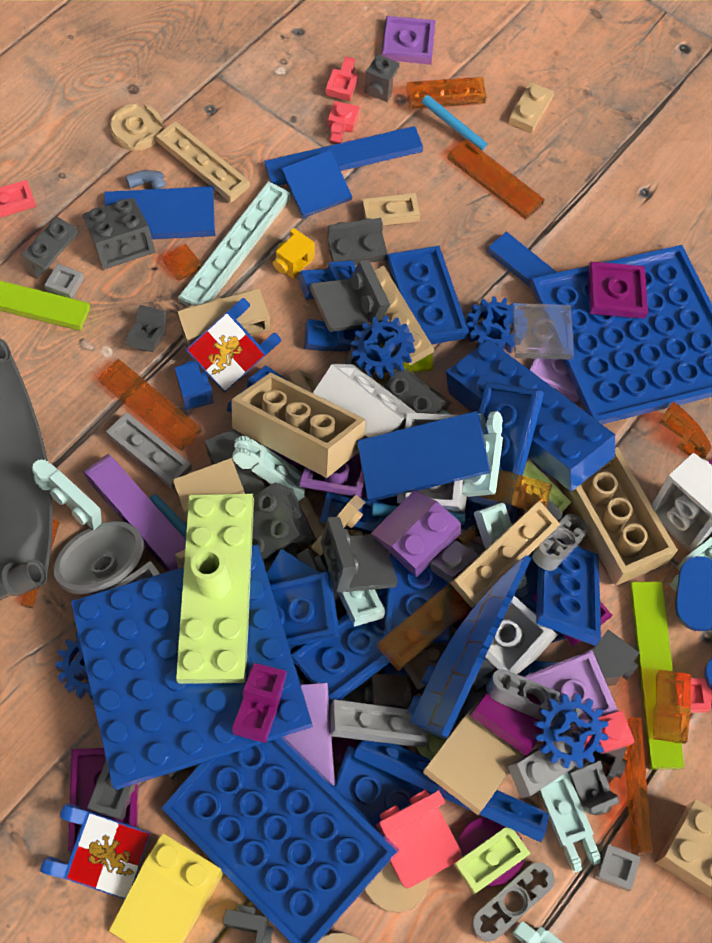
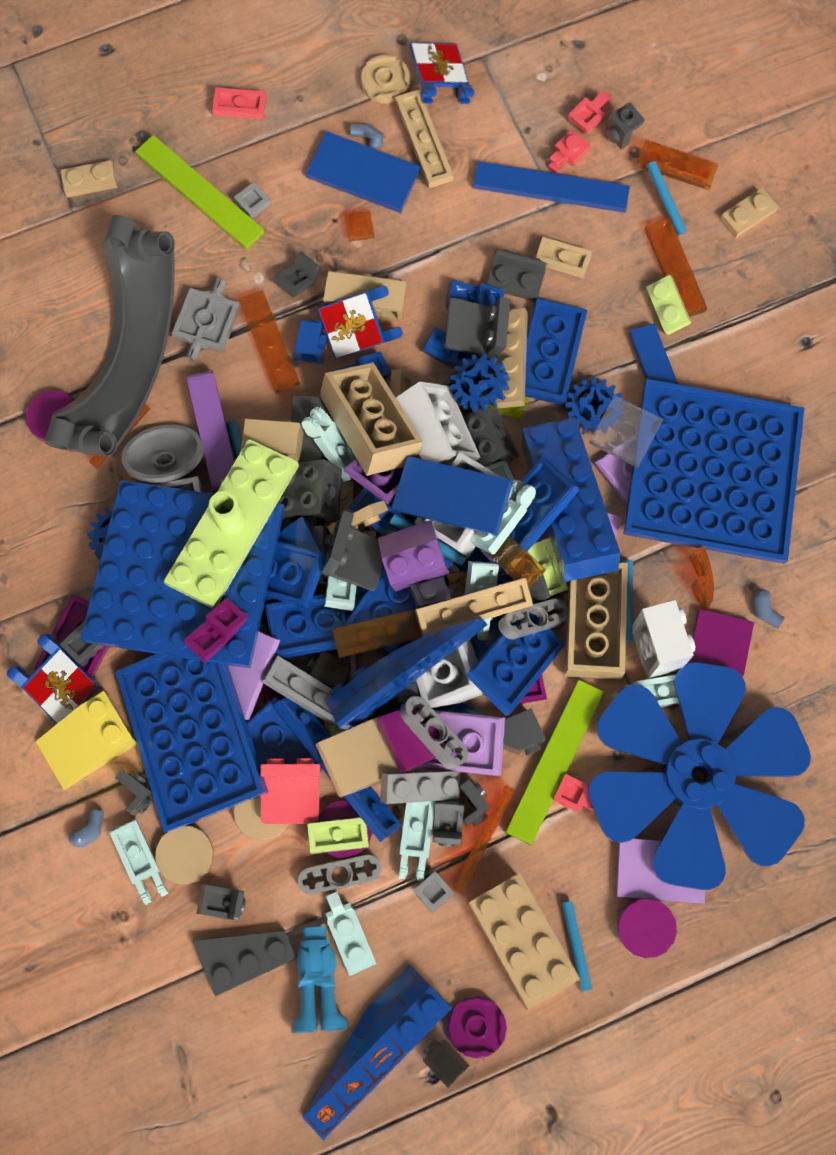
camera: 30 degrees right, 10 degrees up
dark grey bracket [21,216,78,279] -> none
light aqua hinge [32,459,102,530] -> none
dark grey bracket [82,198,156,270] -> none
light grey plate [106,412,192,490] -> none
light aqua tile [178,181,291,307] -> none
yellow brick [273,228,315,279] -> none
blue tile [281,150,352,218] -> none
medium lavender tile [382,16,436,65] -> none
blue gear [533,693,609,769] -> none
coral plate [584,711,635,754] -> none
magenta tile [588,261,648,318] -> none
clear orange slope [653,669,691,744] -> none
none -> light grey plate [172,278,241,362]
none -> flag [409,43,474,104]
none -> yellowish green plate [646,275,691,335]

